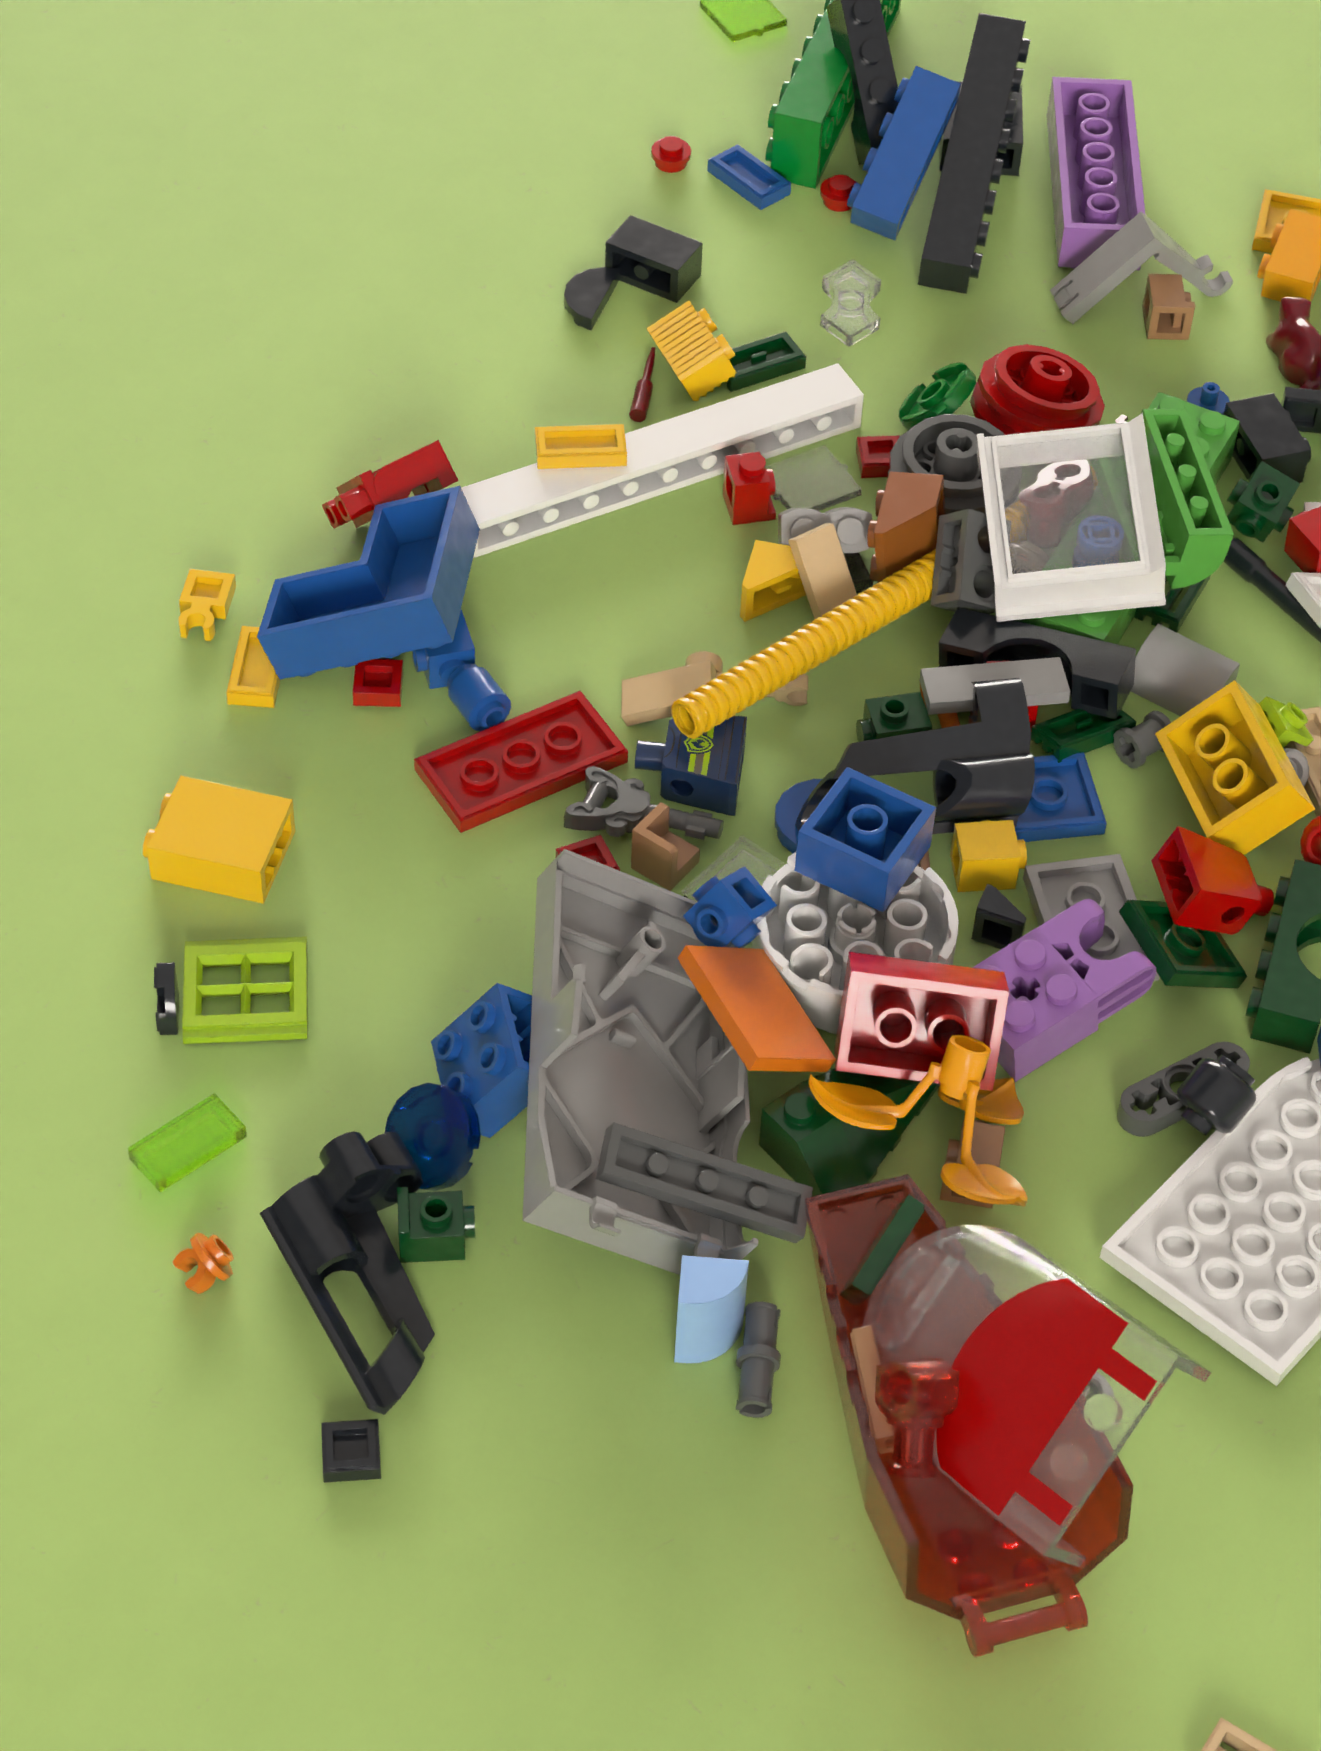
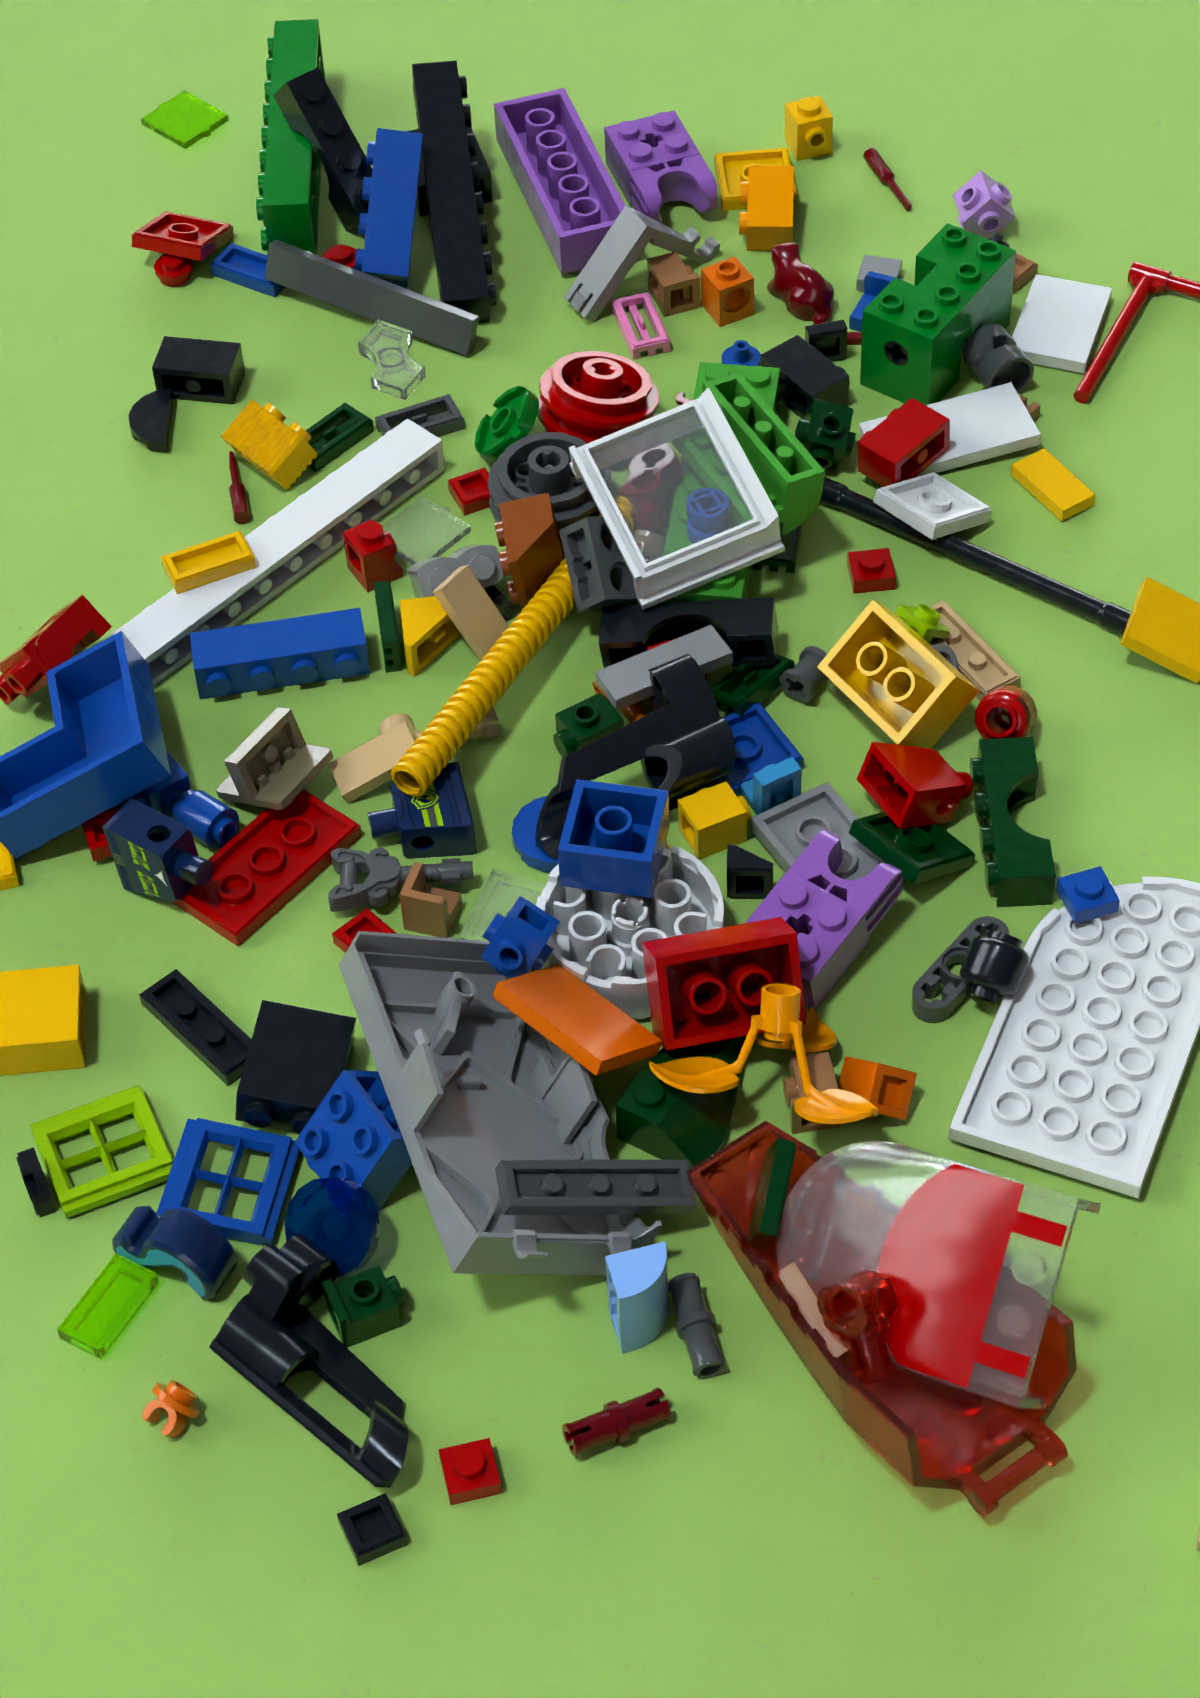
camera: 15 degrees left, 0 degrees up
light grey brick [1131,624,1240,716] -> none
none -> dark blue torso [102,798,213,902]
none -> dark blue animal [112,1206,237,1300]
none -> red tile [132,211,234,261]
none -> black tile [139,969,251,1086]
none -> blue piece [157,1118,300,1245]
none -> blue brick [189,608,370,699]
none -> dark tan bracket [216,707,334,810]
none -> black brick [235,1000,356,1135]
none -> dark grey tile [265,240,479,356]
none -> dark green tile [373,581,403,673]
none -> dark grey tile [375,394,465,437]
none -> red plate [438,1438,502,1506]
none -> dark red pin [562,1387,671,1457]
none -> medium lavender brick [604,110,717,223]
none -> bright pink tile [611,292,671,360]
none -> orange brick [701,256,754,327]
none -> dark azure bracket [741,757,802,815]
none -> orange panel [838,1056,917,1120]
none -> red plate [847,548,896,594]

